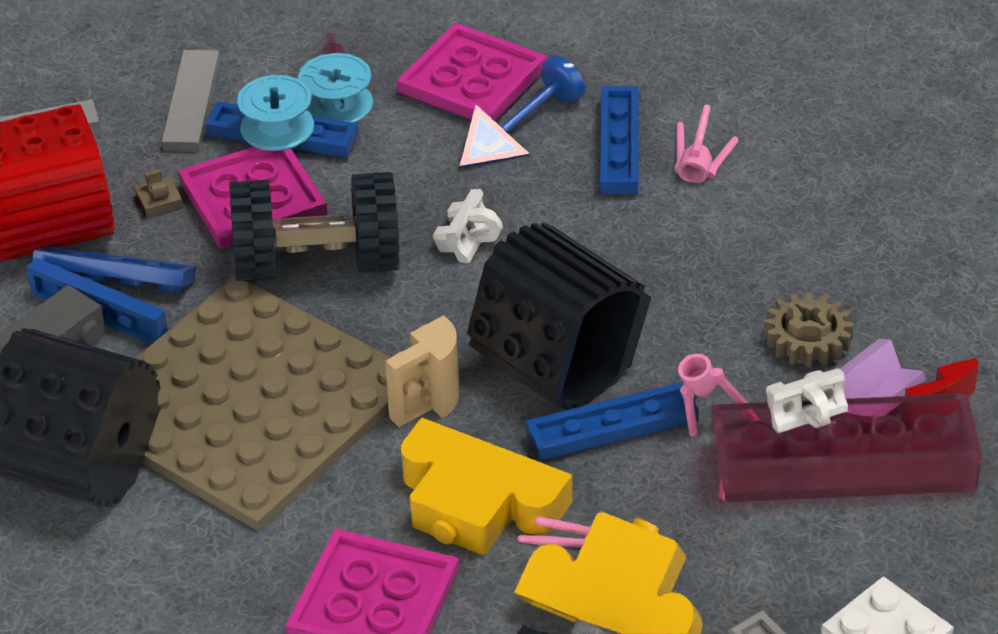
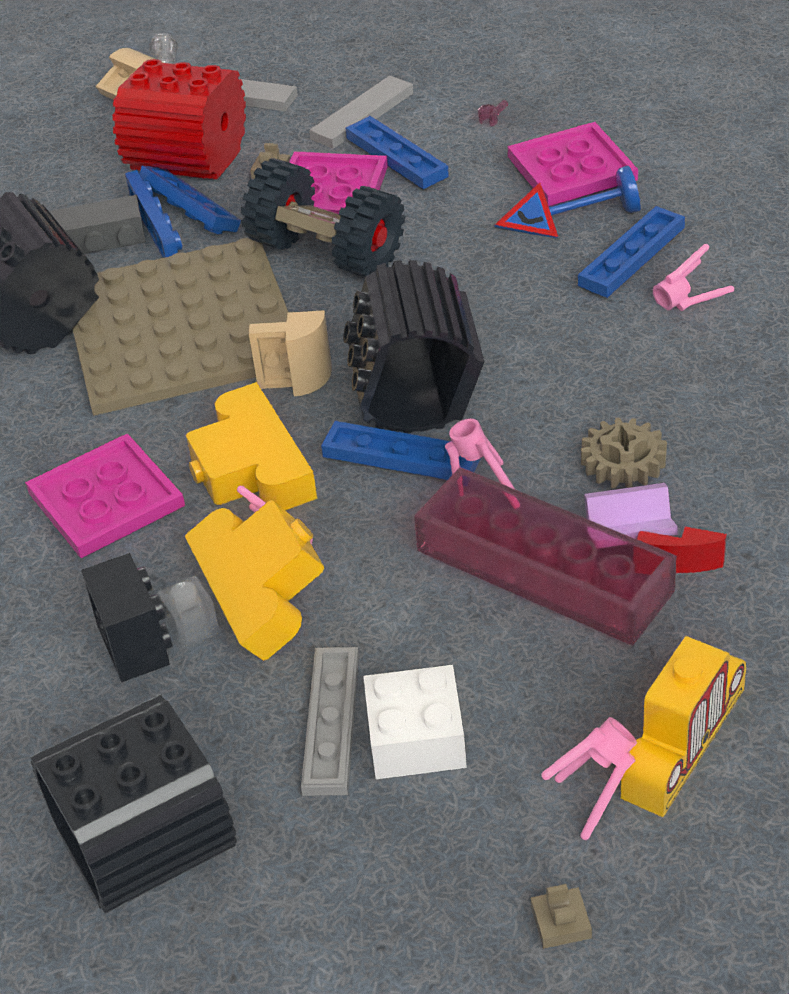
camera: 40 degrees right, 0 degrees up
medium azure piece [237,75,315,151] -> none
medium azure piece [298,53,373,122] -> none
white hips [433,189,503,263] -> none
white hips [766,368,848,433] -> none

